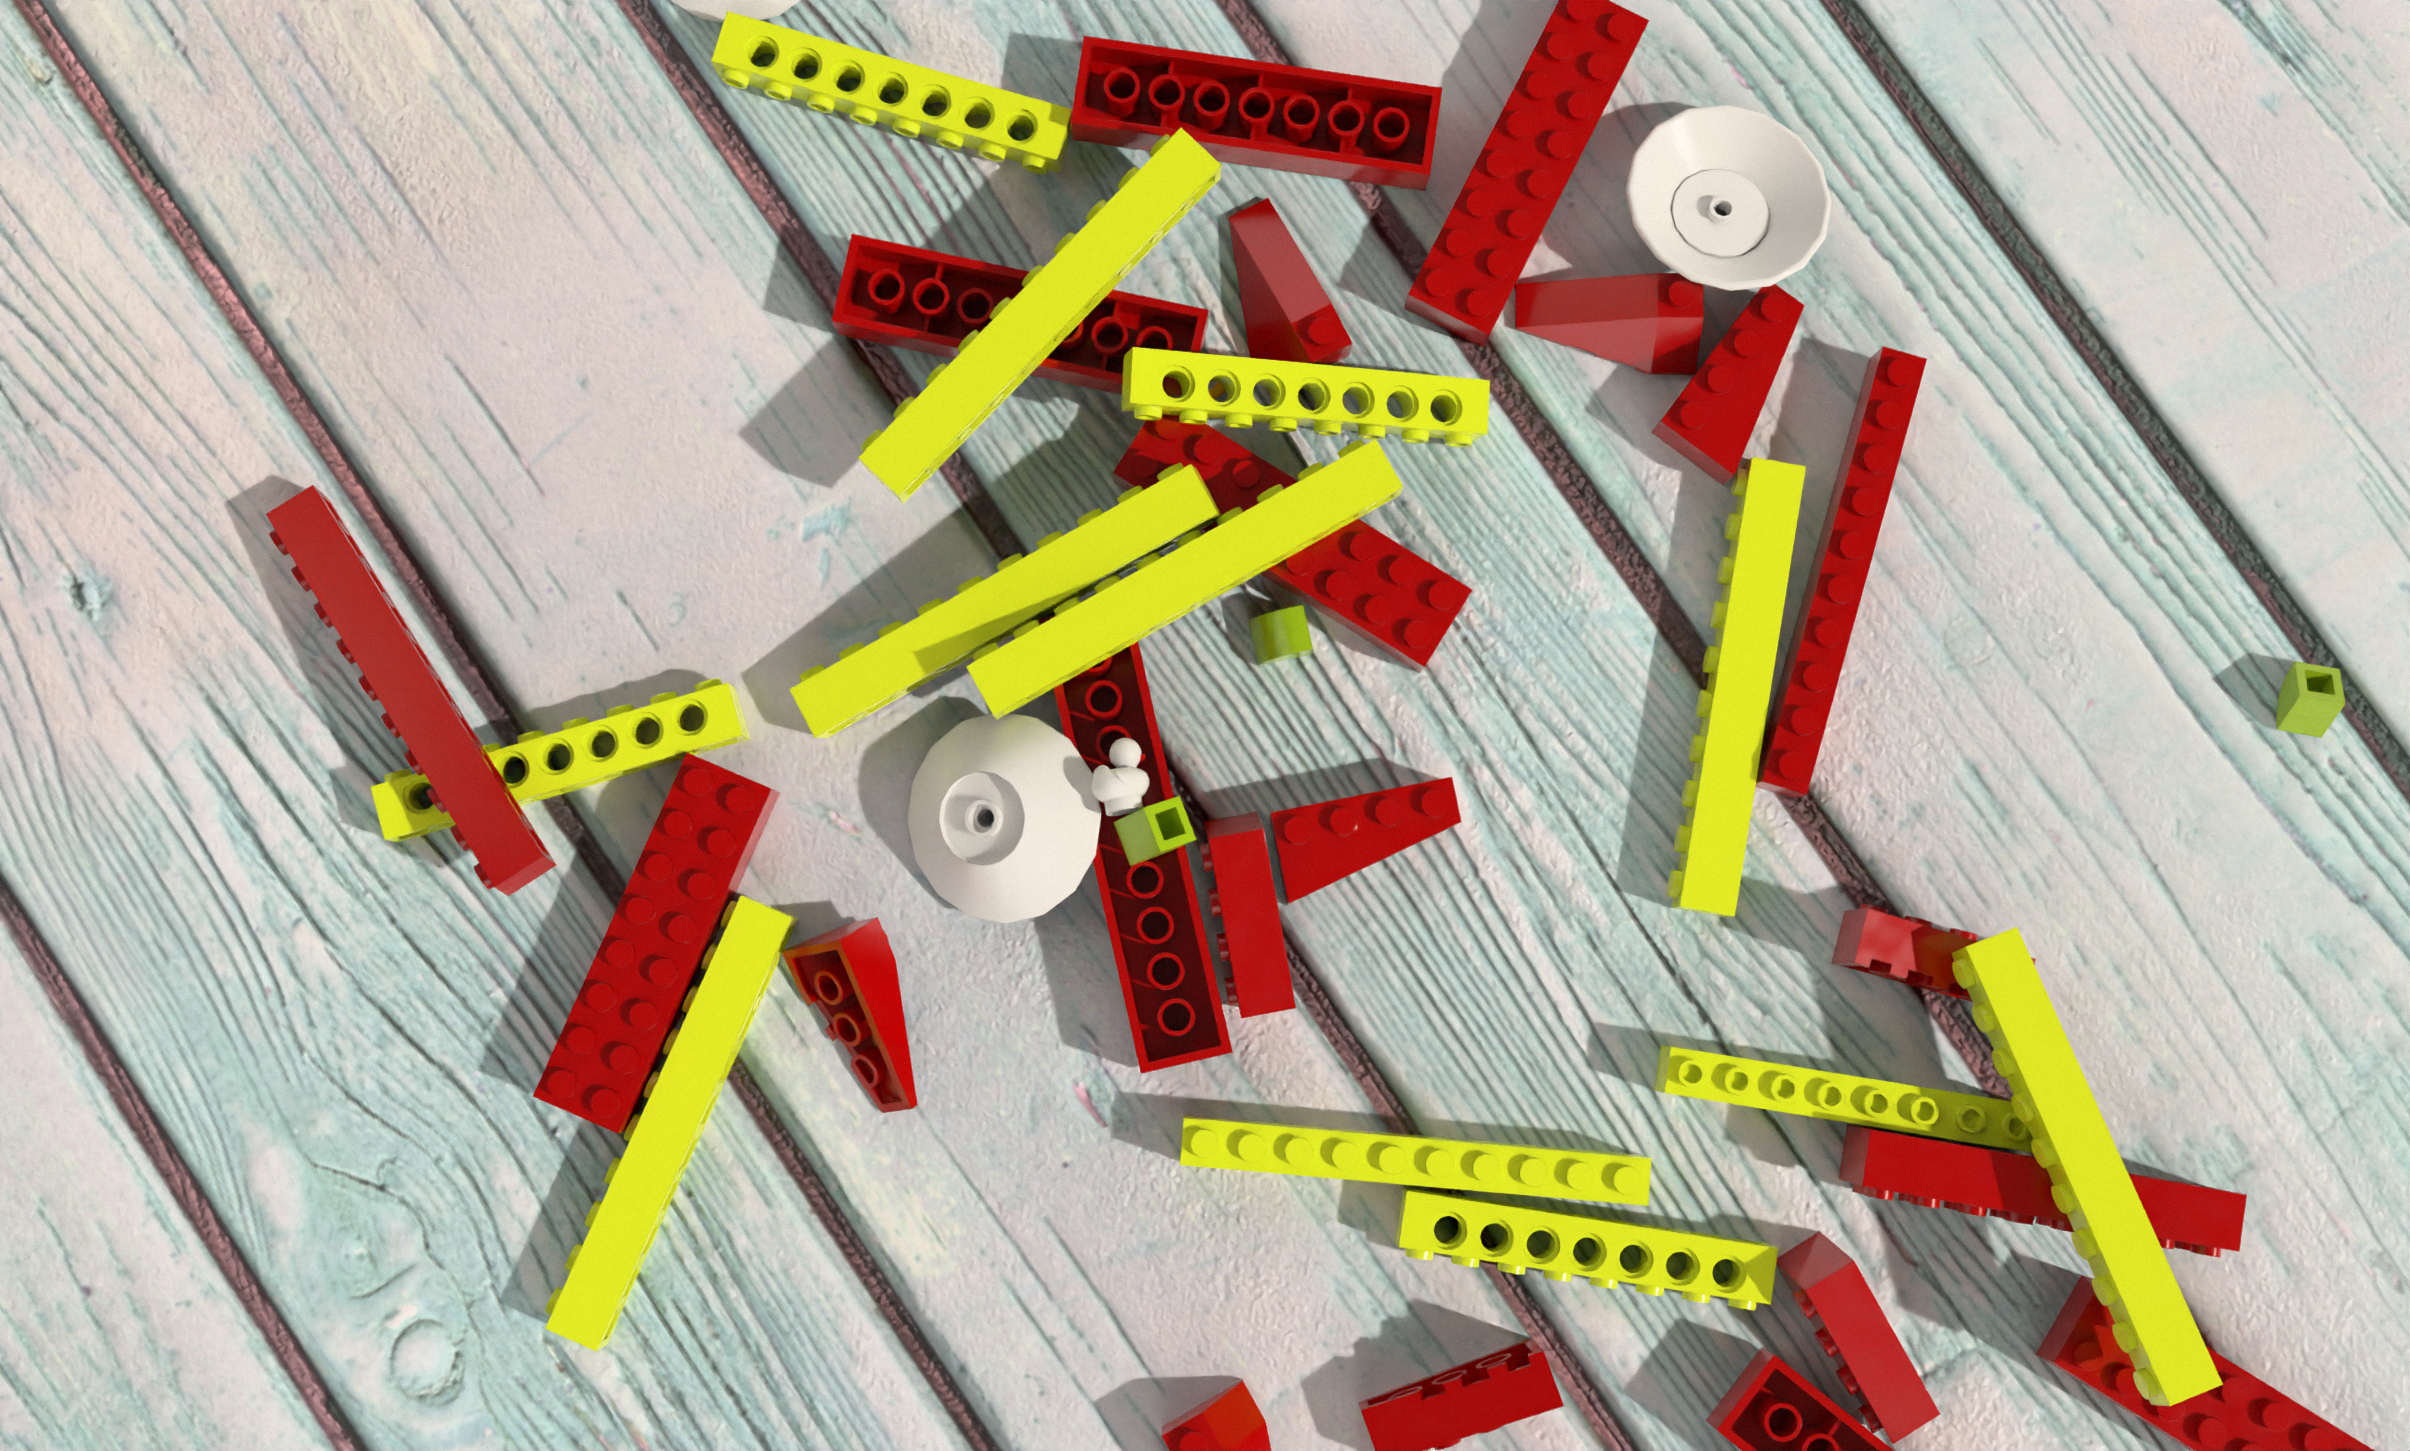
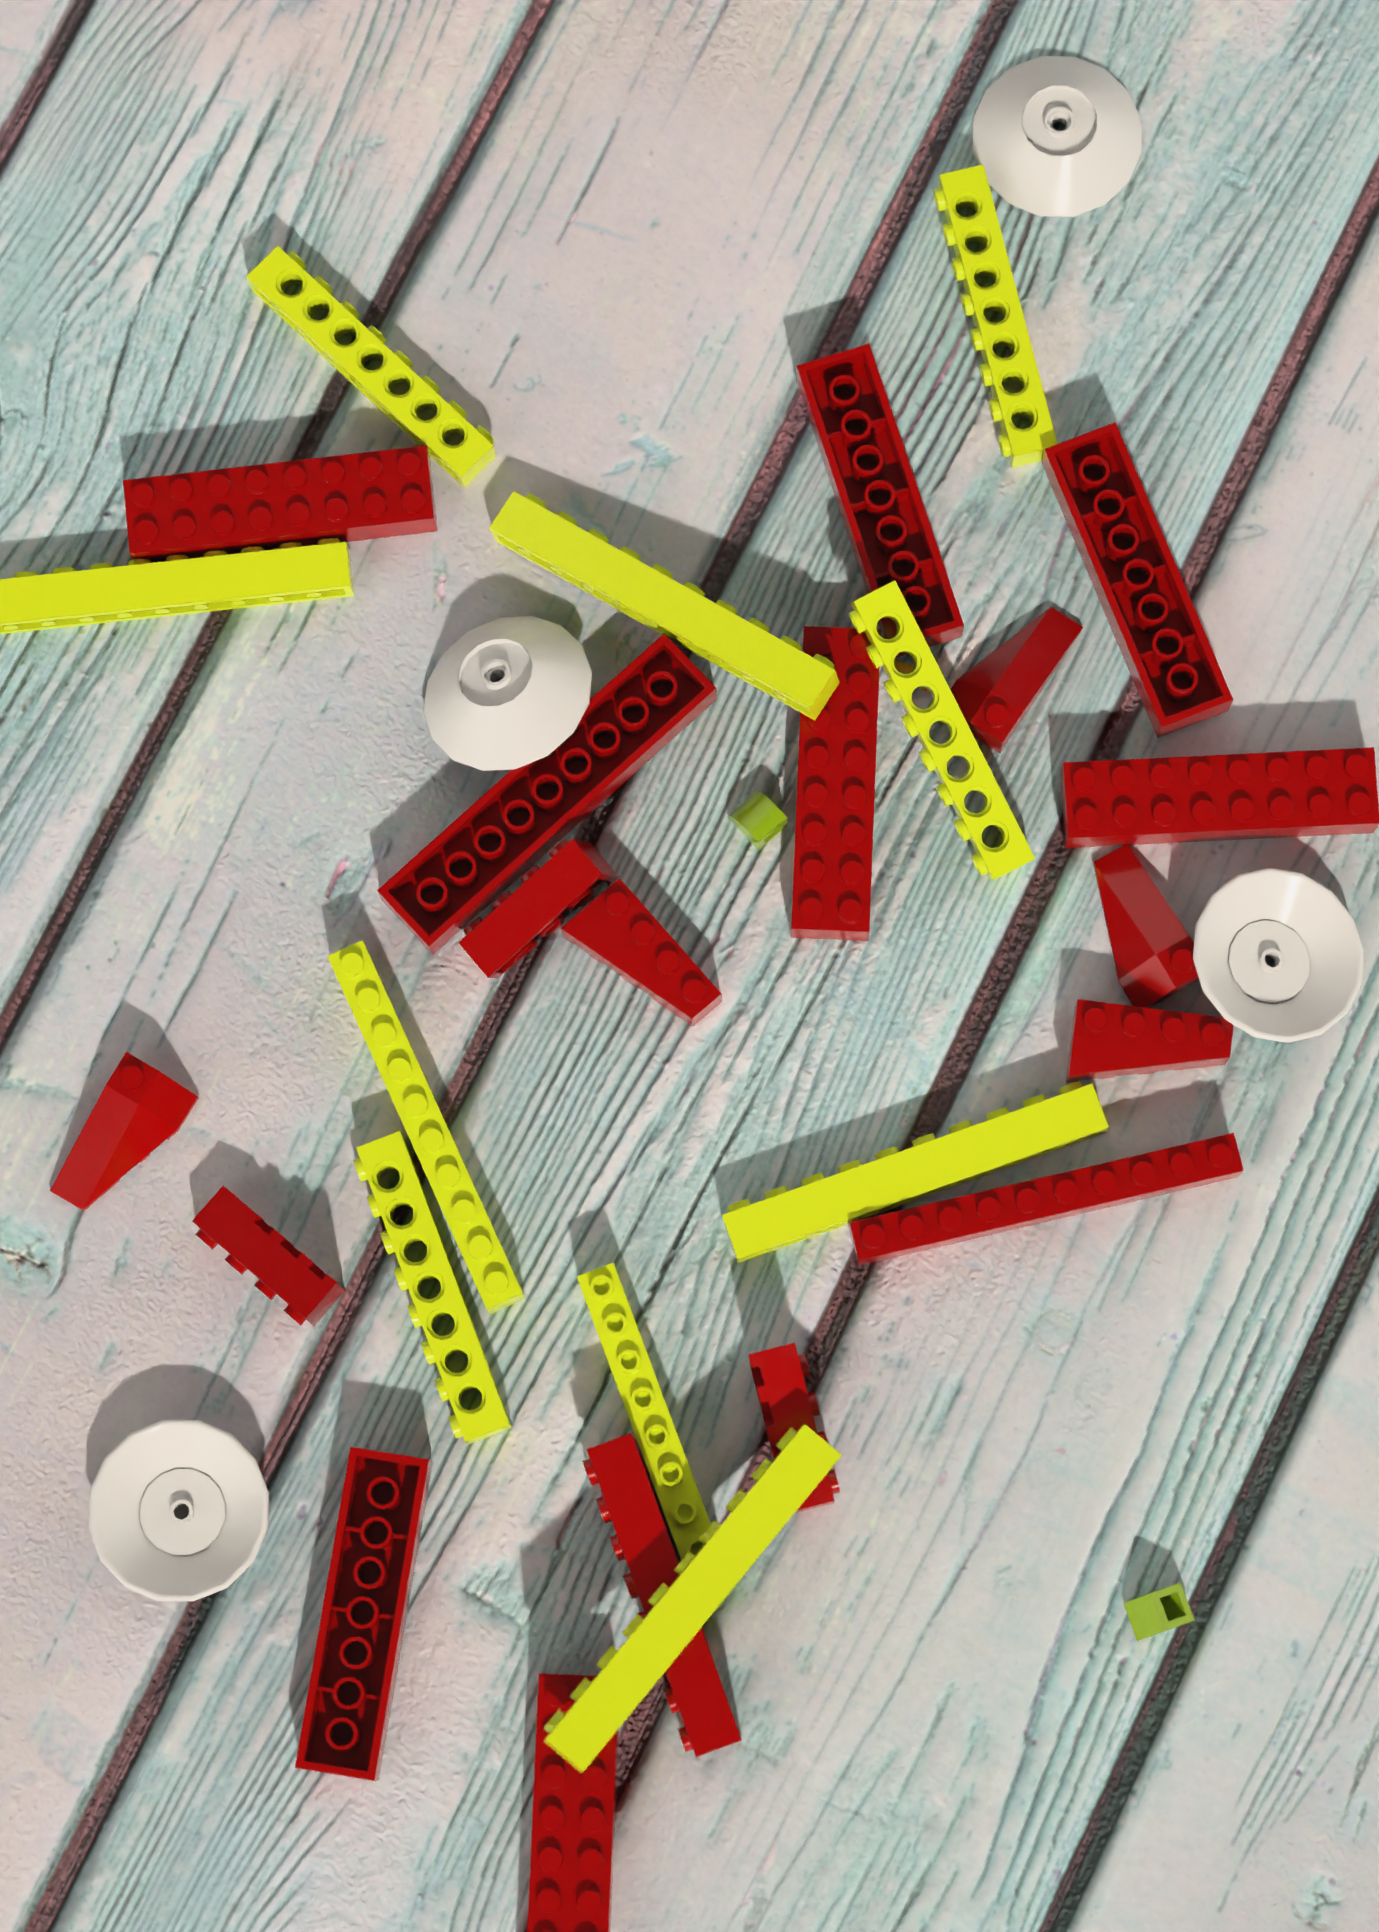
camera: 70 degrees right, 5 degrees down
red brick [266,485,556,896] -> none
red wedge [782,917,918,1113] -> none
neon yellow brick [858,128,1221,504] -> none
neon yellow brick [966,439,1403,720] -> none
white animal [1091,738,1149,816] -> none
lime brick [1114,796,1196,866] -> none
red wedge [1776,1231,1940,1444] -> none

